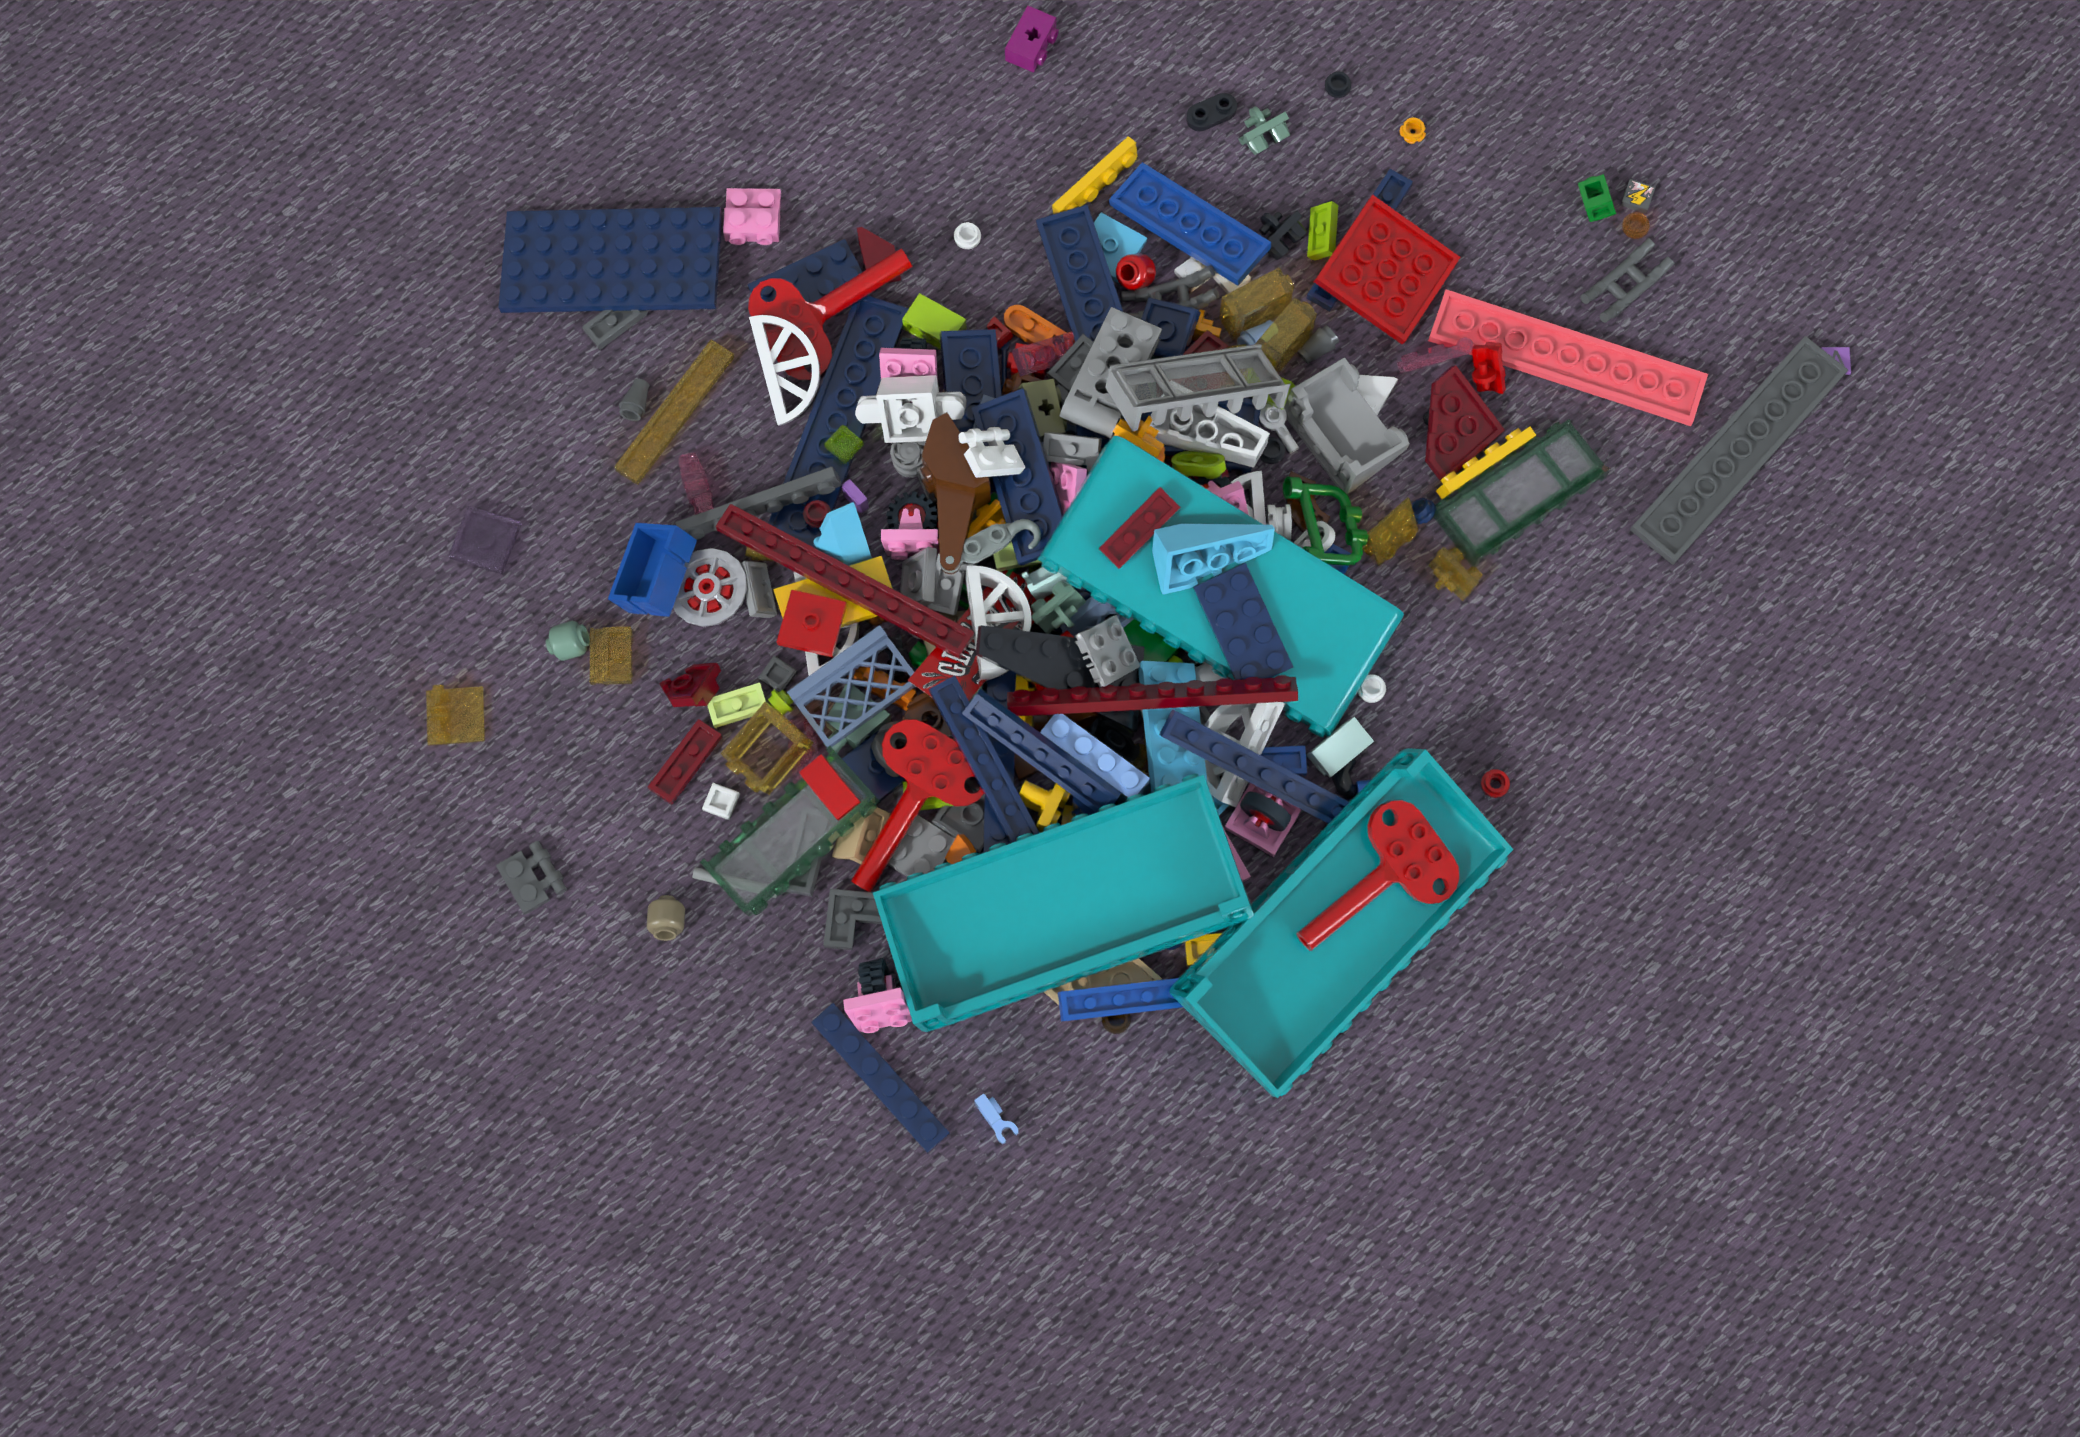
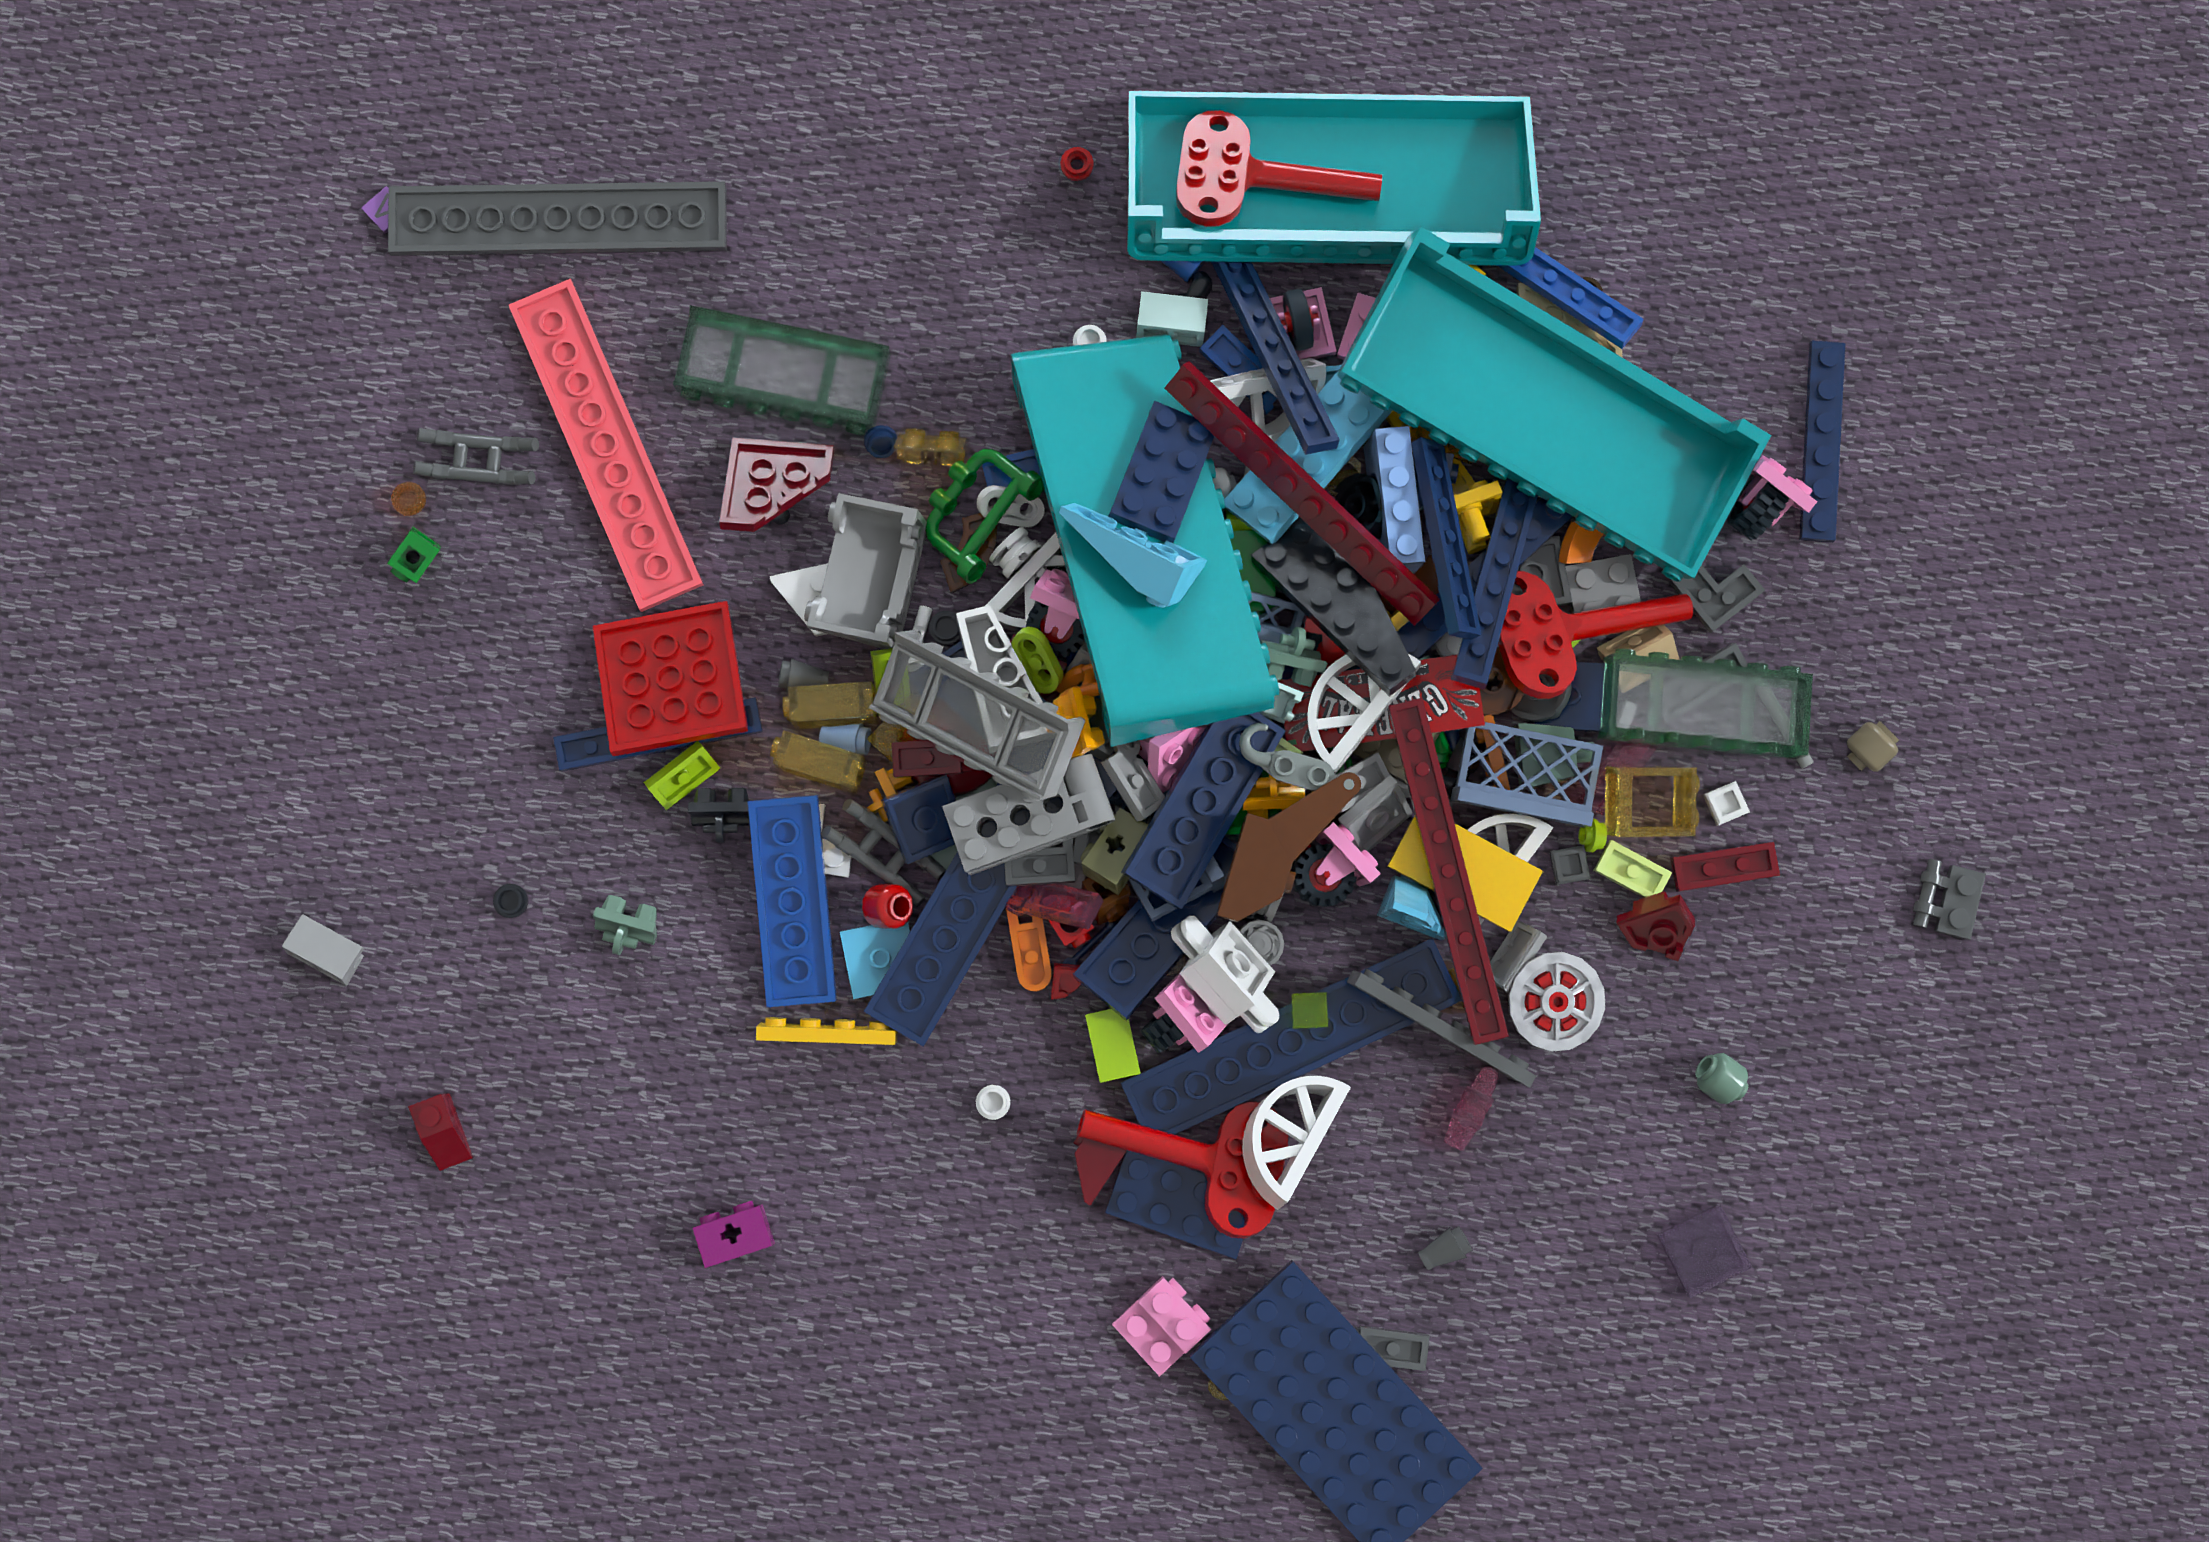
camera: 140 degrees left, 10 degrees up
clear yellow hinge [426,685,485,746] -> none
clear yellow plate [590,626,632,685] -> none
blue piece [608,523,697,617] -> none
clear yellow plate [614,339,734,485] -> none
red plate [777,590,847,657] -> none
red slope [799,754,861,821] -> none
dark red plate [803,500,831,528] -> none
medium lavender tile [842,479,869,513] -> none
white plate [959,427,1025,478] -> none
light blue plate [974,1094,1018,1144] -> none
light grey hinge [1075,615,1140,687] -> none
dark red plate [1098,487,1180,569] -> none
black plate [1186,93,1237,131] -> none
clear pink plate [1397,337,1473,374] -> none
light orange plate [1399,118,1426,144] -> none
clear yellow hips [1429,547,1482,601] -> none
yellow plate [1436,427,1536,500] -> none
red hips [1472,342,1506,394] -> none
tile [1620,179,1655,214] -> none

